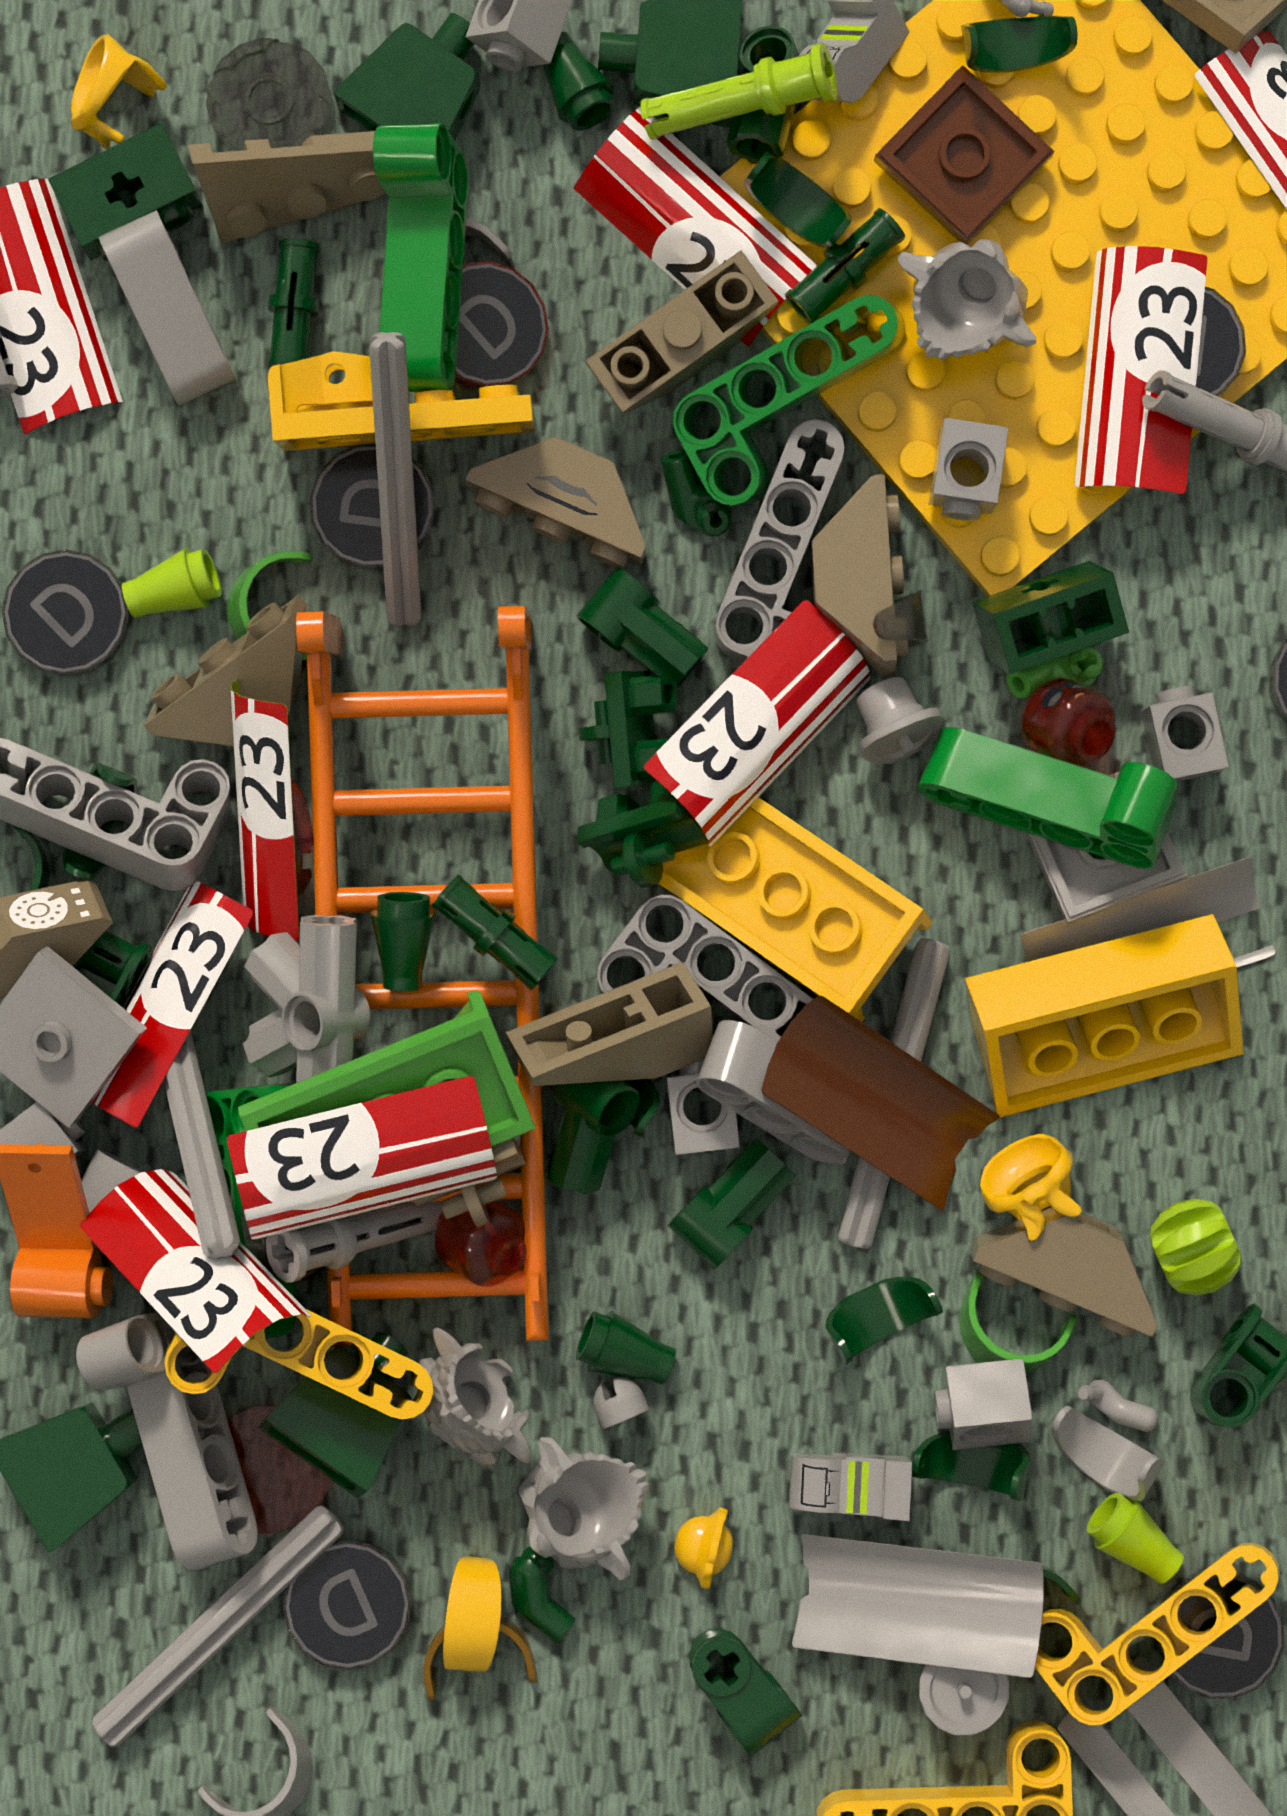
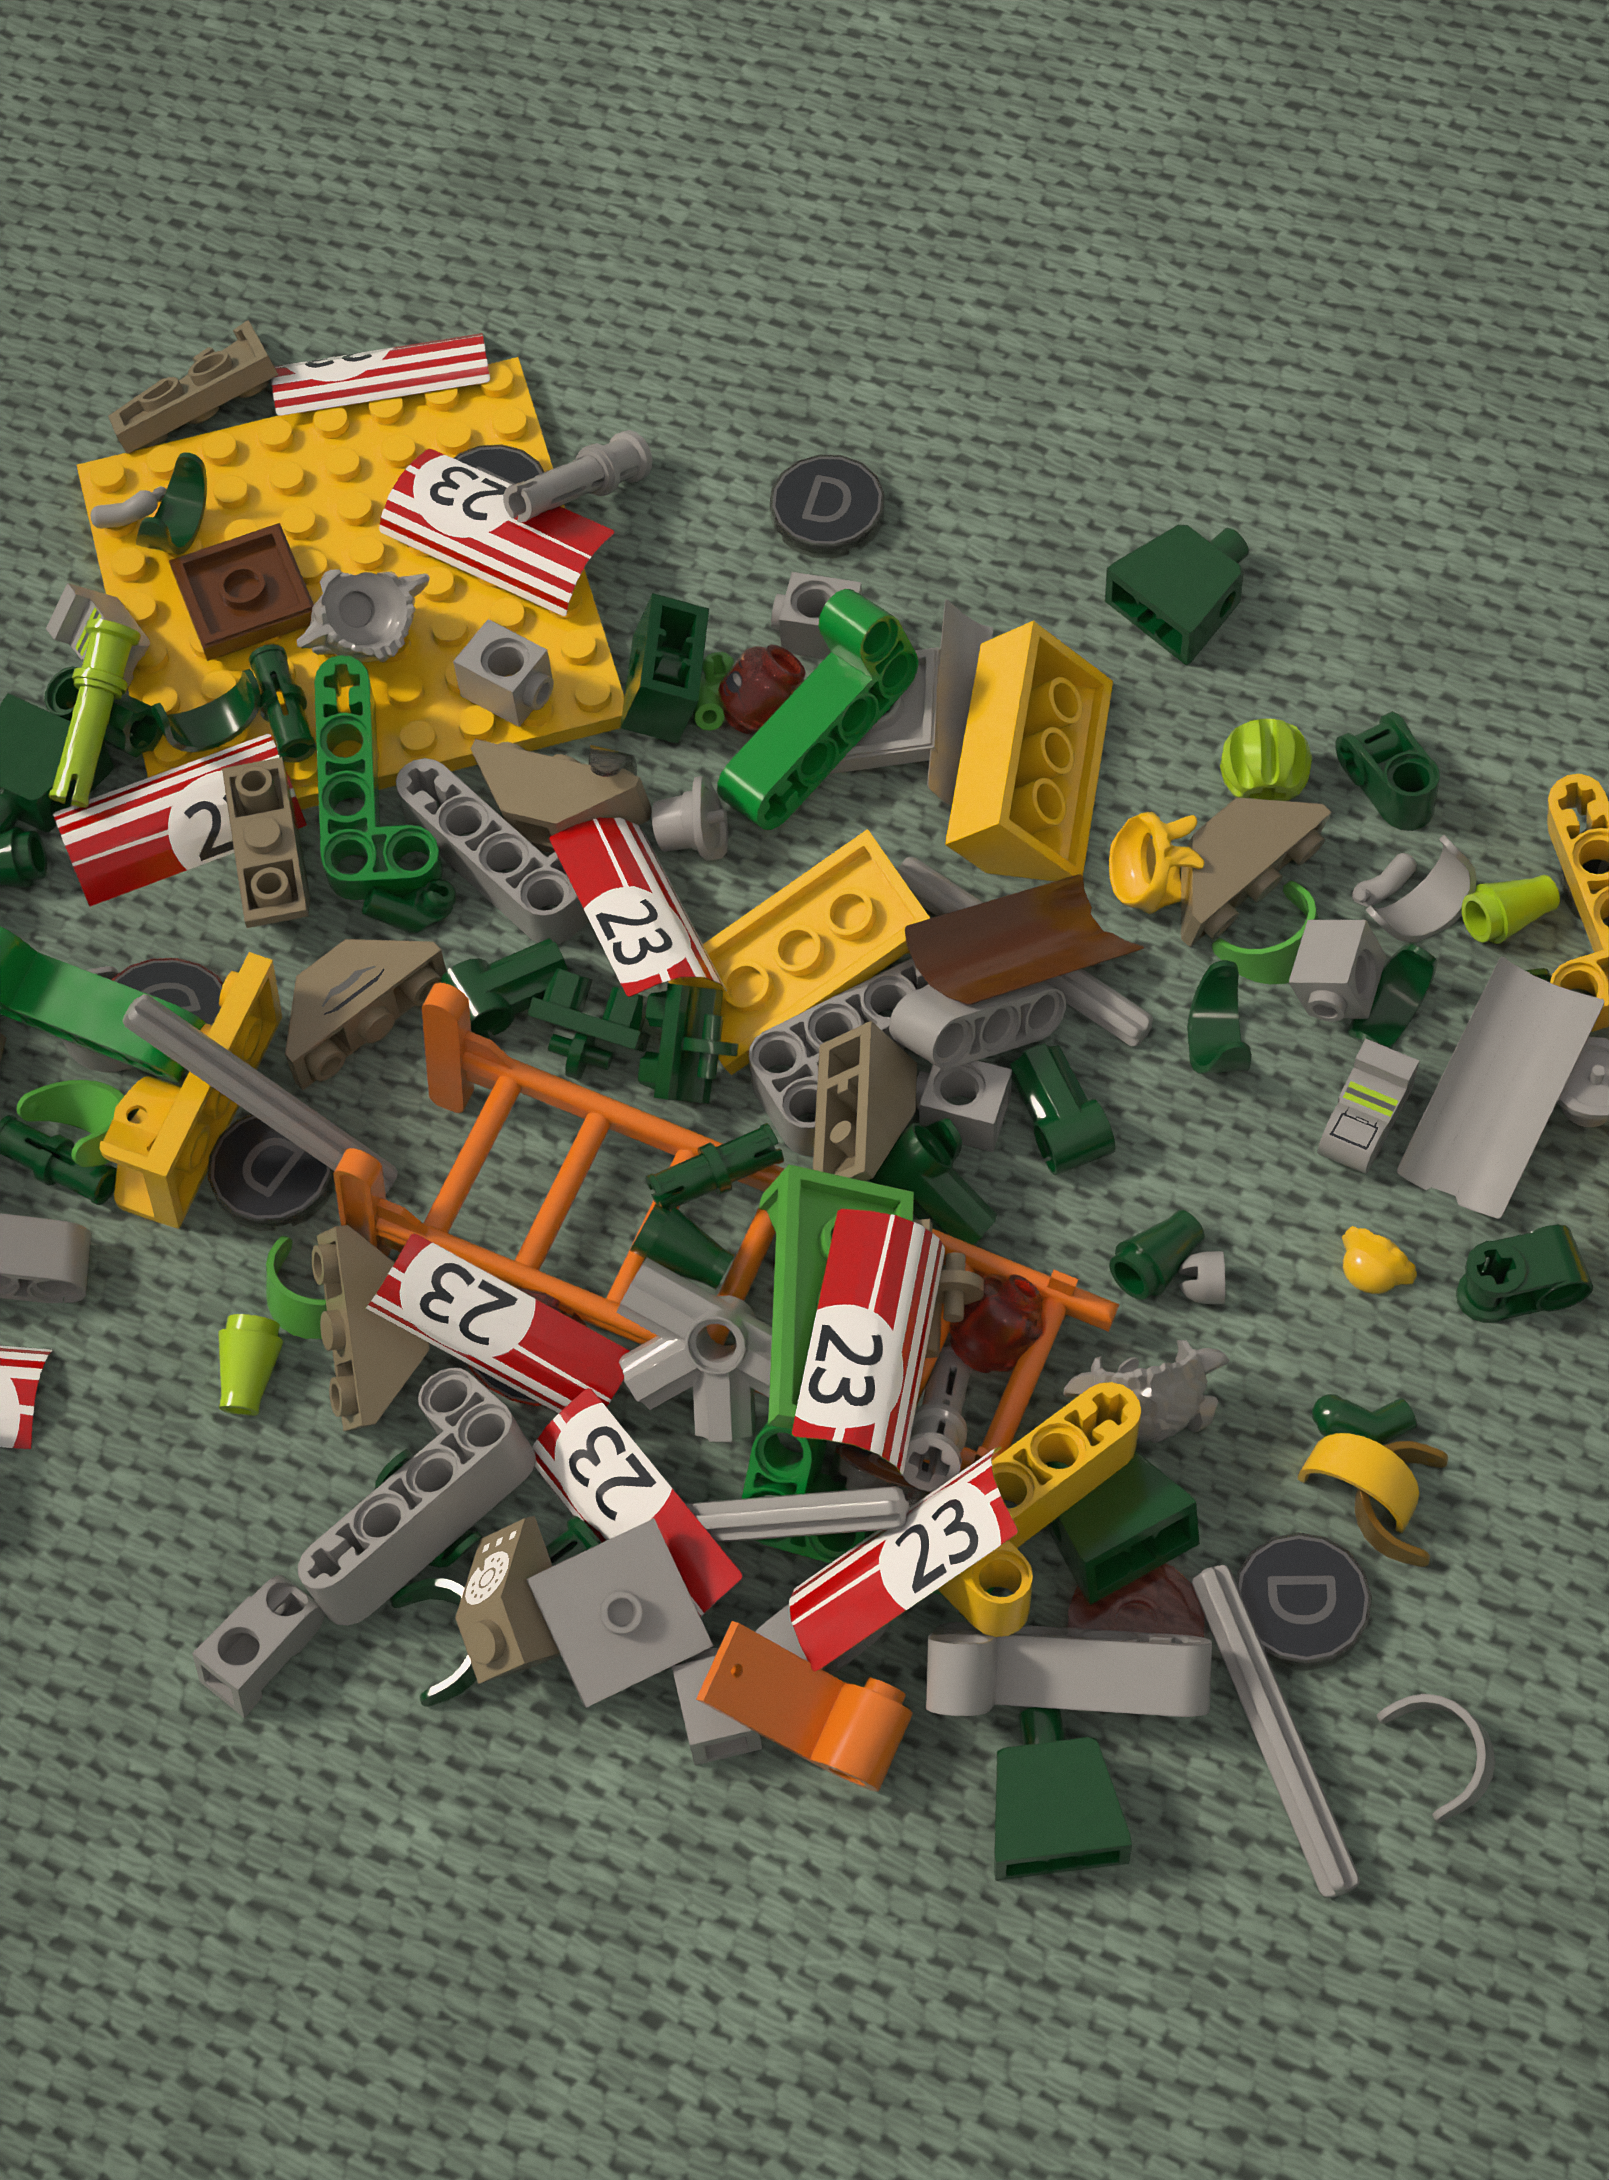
camera: 60 degrees left, 25 degrees down
black tile [2,549,130,677] -> none
light grey hair [518,1437,649,1580] -> none
none -> bright green helmet [17,1080,124,1167]

